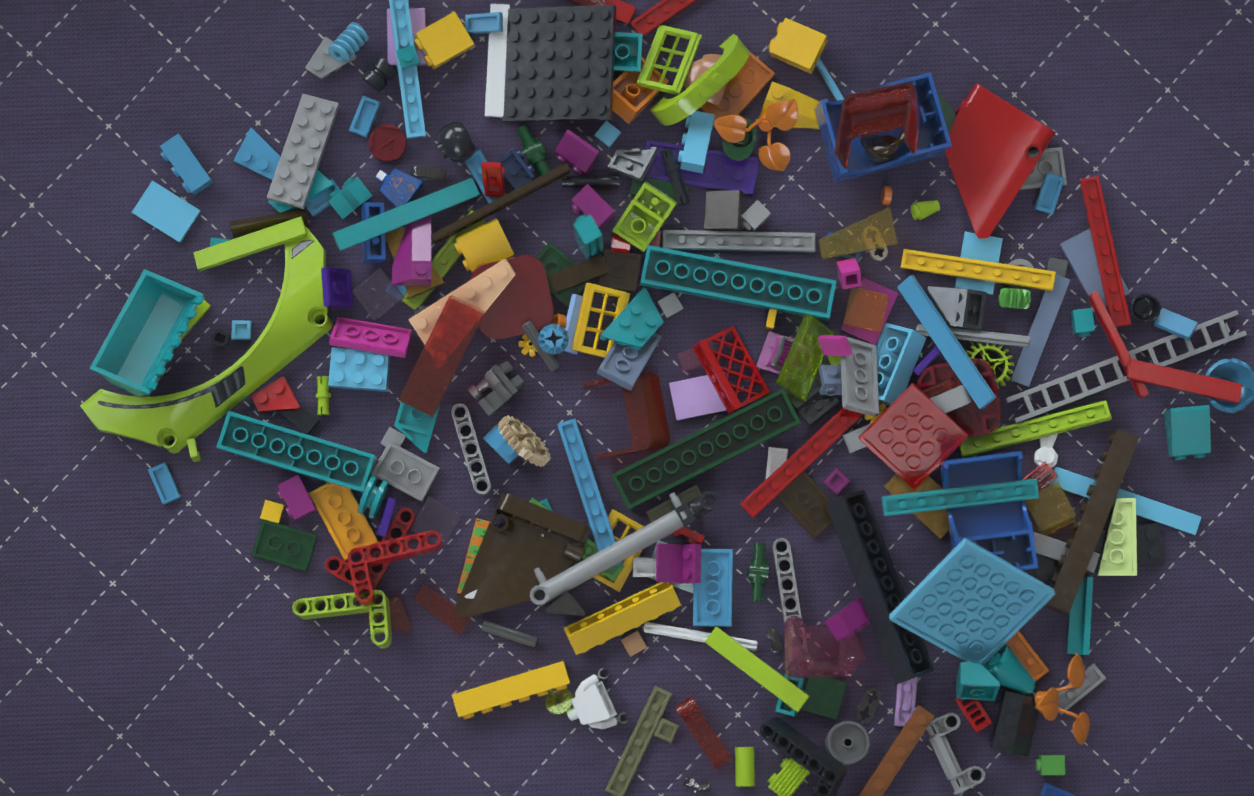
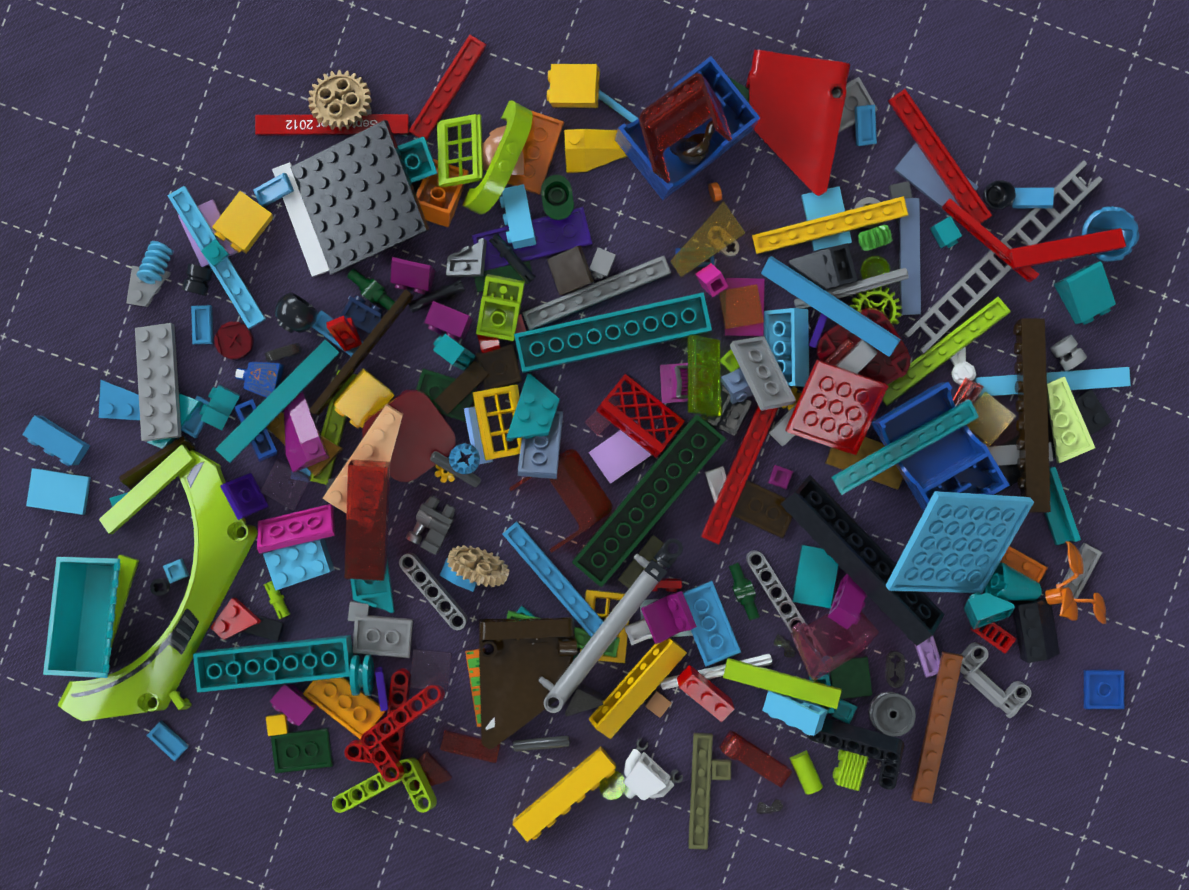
camera: 25 degrees left, 5 degrees up
orange tile [550,313,567,332] -> none
medium azure tile [594,121,621,148] -> none
light grey tile [657,292,684,318] -> none
orange plant [714,99,798,171] -> none
yellow tile [765,308,777,331] -> none
dark pink tile [817,335,853,356] -> none
lime cone [910,200,940,220] -> none
bright green brick [1036,755,1065,775] -> none
none -> brick [677,665,735,722]
none -> medium azure brick [762,690,828,736]
none -> teal tile [792,545,838,608]
none -> teal tile [831,699,857,724]
none -> clear neon green hair [861,256,890,280]
none -> light grey wheel [1050,335,1087,371]

